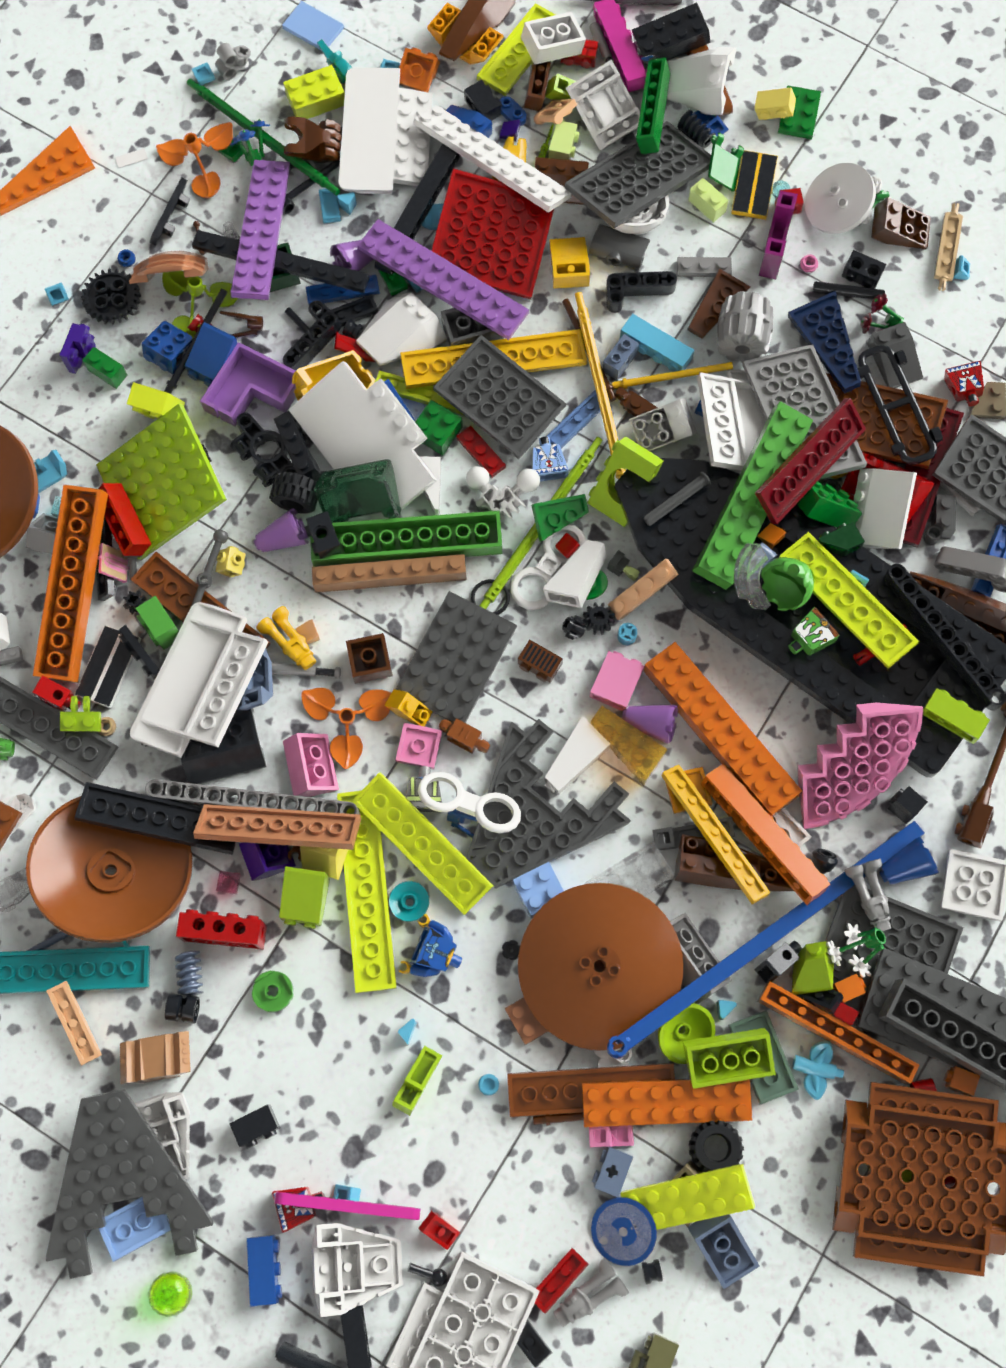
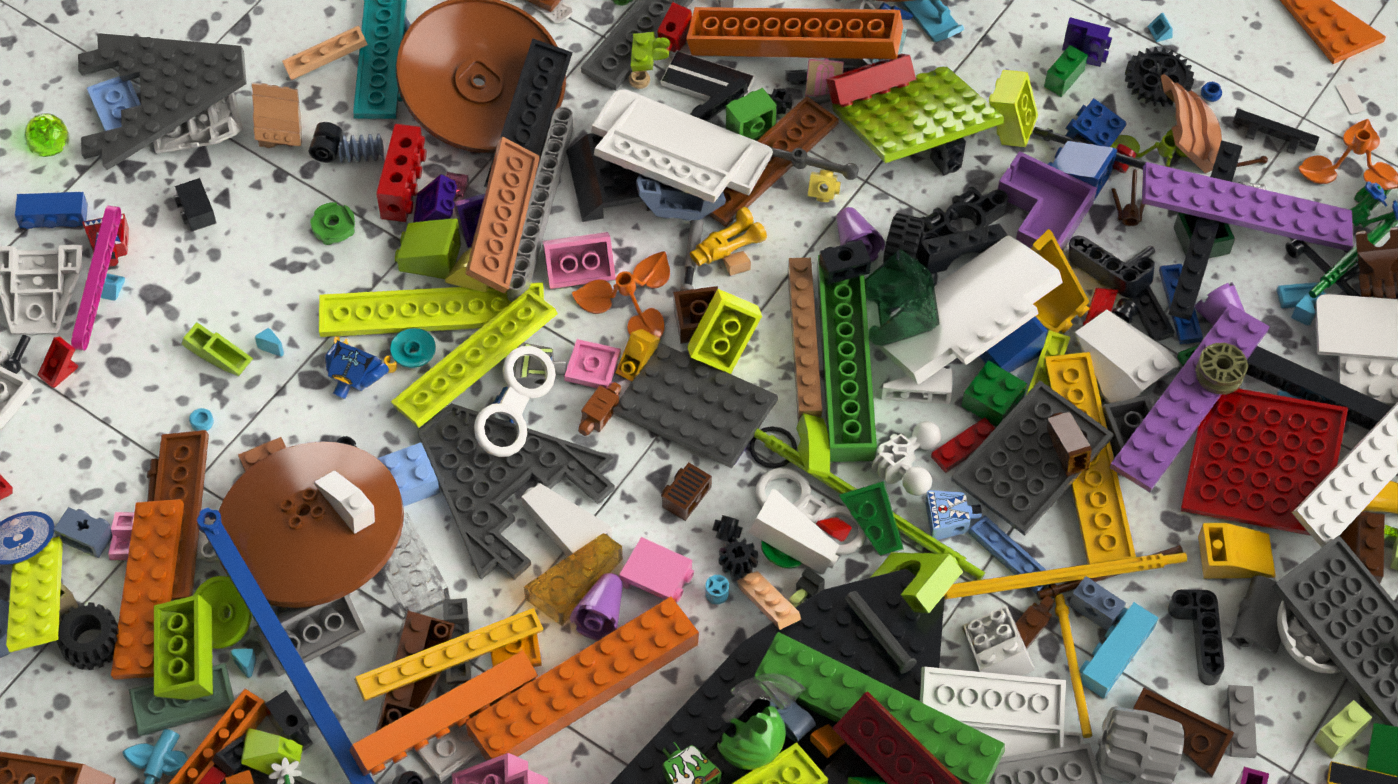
camera: 90 degrees right, 15 degrees down
none -> white slope [314,471,375,534]
none -> dark purple plate [413,174,457,223]
none -> neon yellow brick [687,289,762,374]
none -> lime slope [796,413,830,478]
none -> reddish brown slope [1046,412,1092,476]
none -> olive wheel [1195,343,1248,394]

